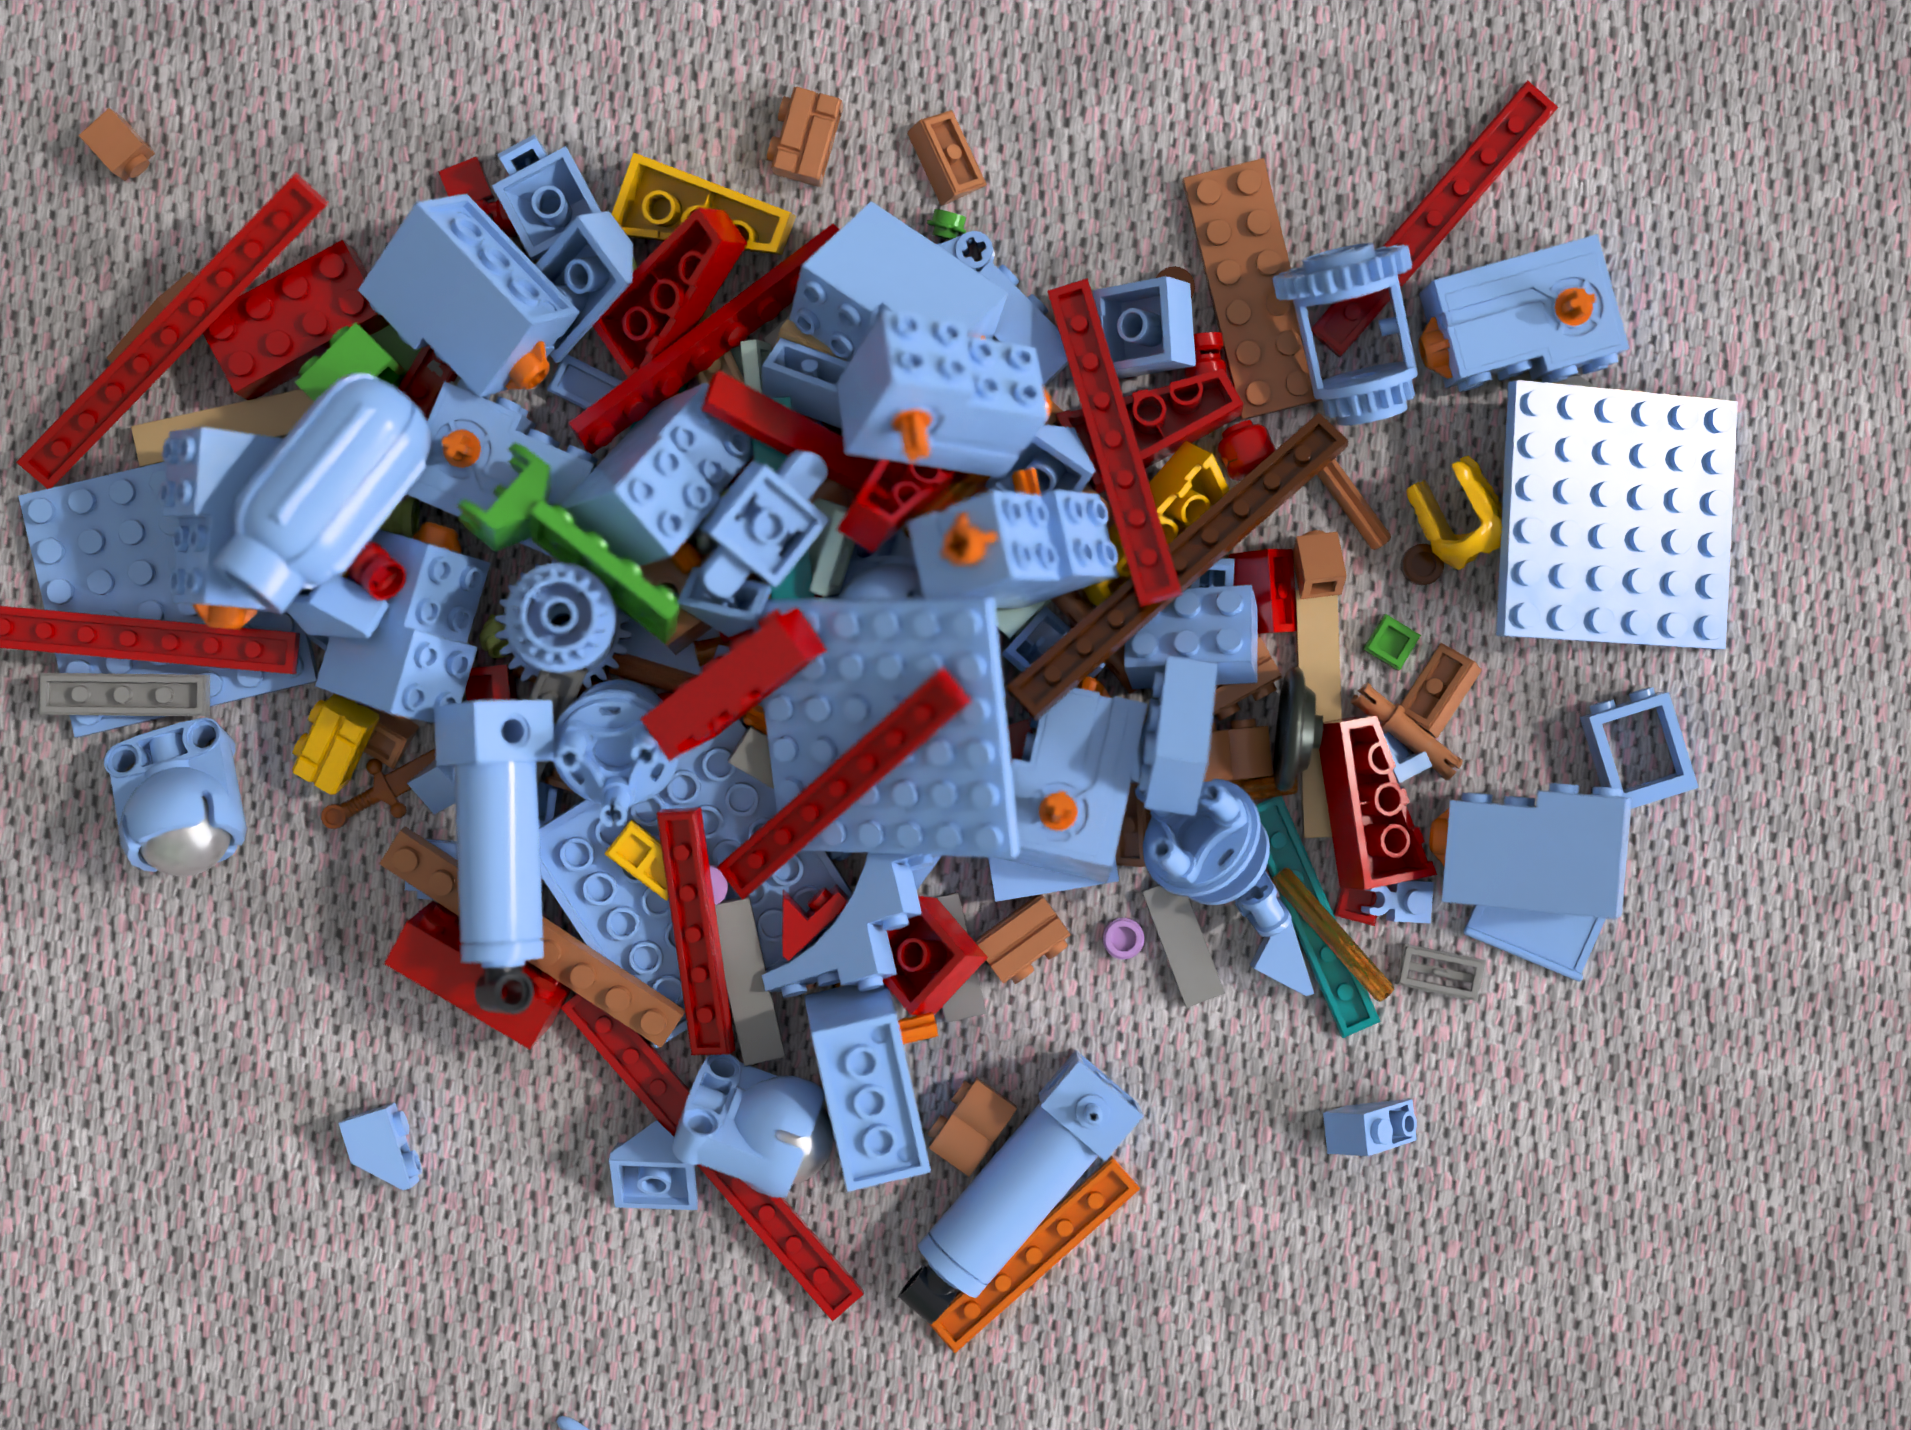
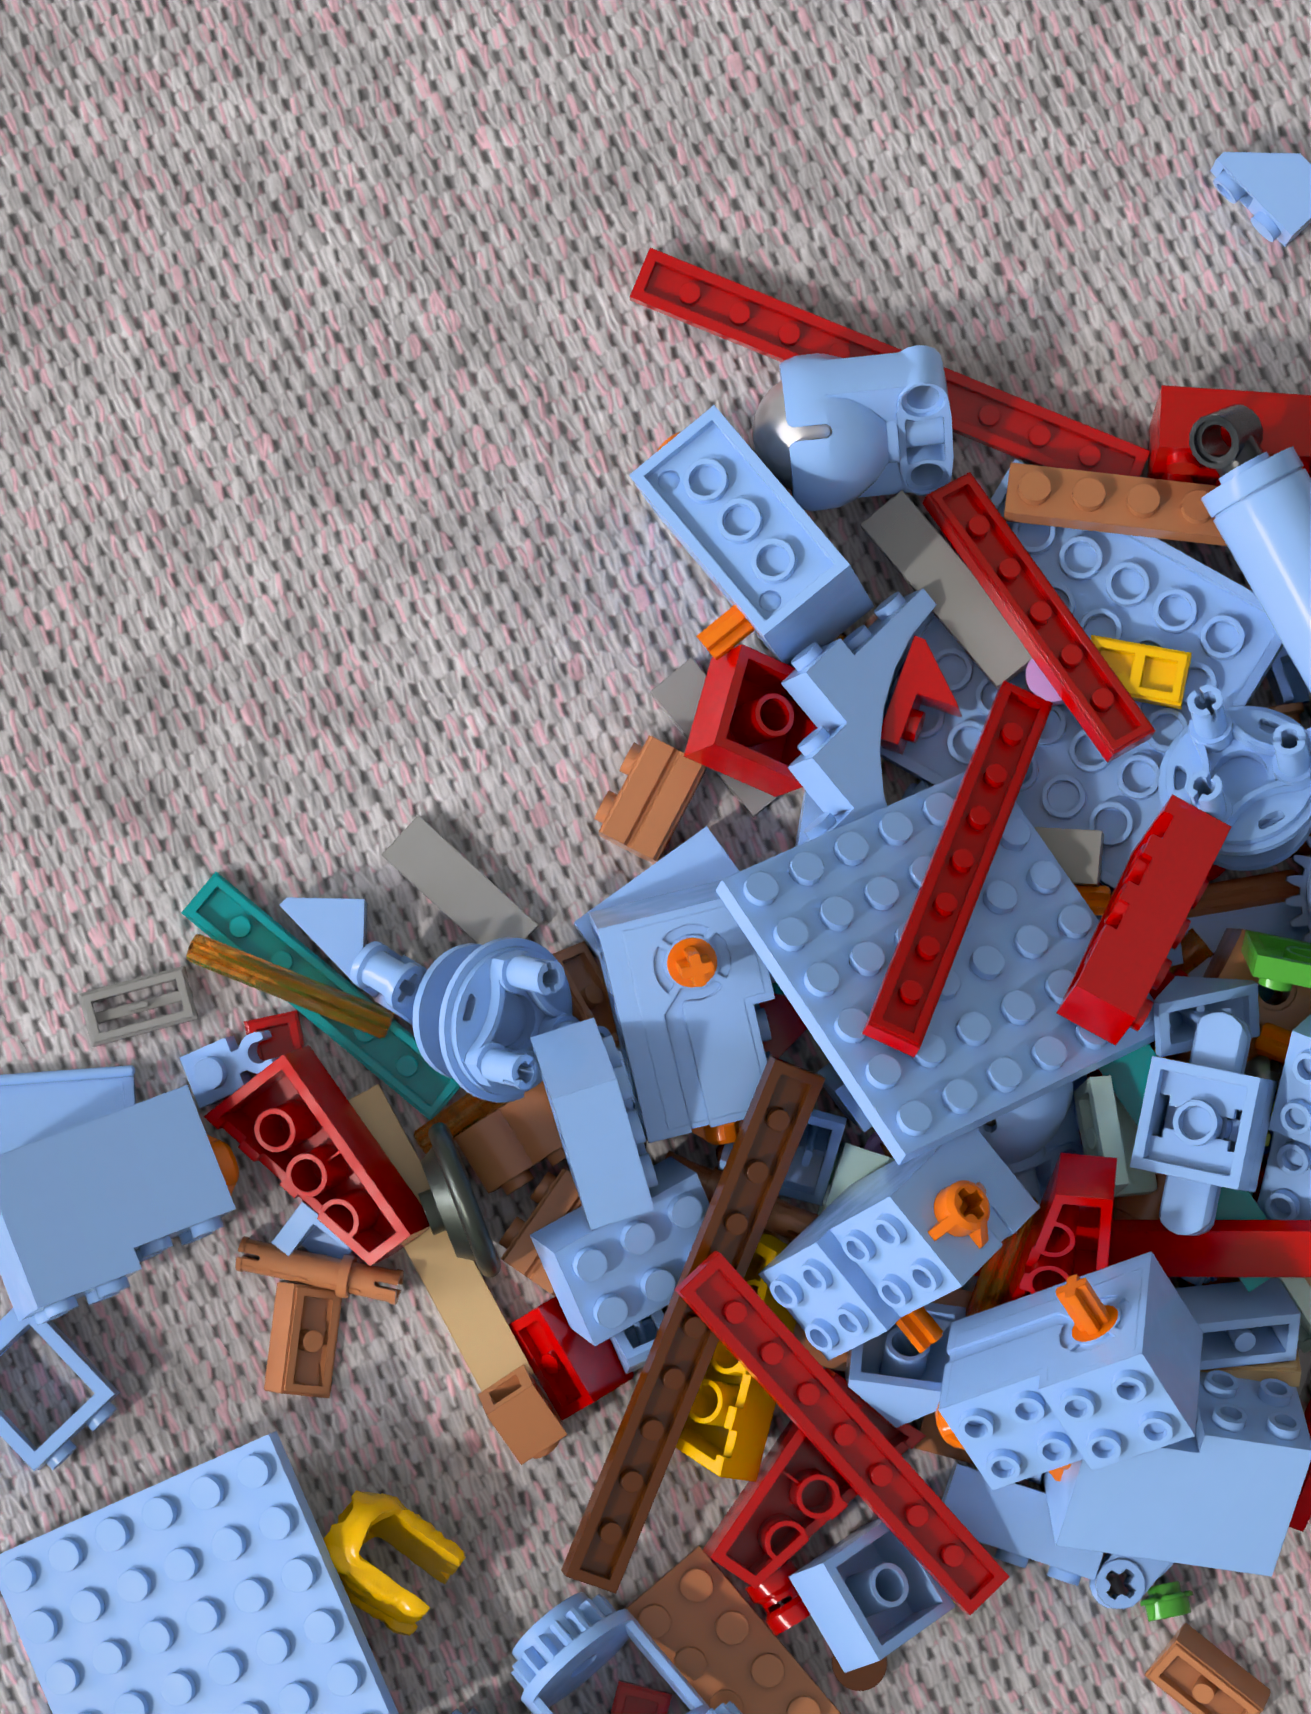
camera: 155 degrees right, 5 degrees down
light blue slope [609,1120,698,1210] -> none
light blue piece [898,1050,1144,1325] -> none
nougat brick [927,1077,1017,1177] -> none
orange tile [927,1156,1140,1353] -> none
lavender tile [1102,917,1144,959] -> none
red head [1217,420,1276,481] -> none
nougat axle [1317,459,1391,550] -> none
light blue slope [1323,1099,1417,1156] -> none
bright green tile [1362,614,1421,671] -> none
reddish brown tile [1401,544,1444,586] -> none

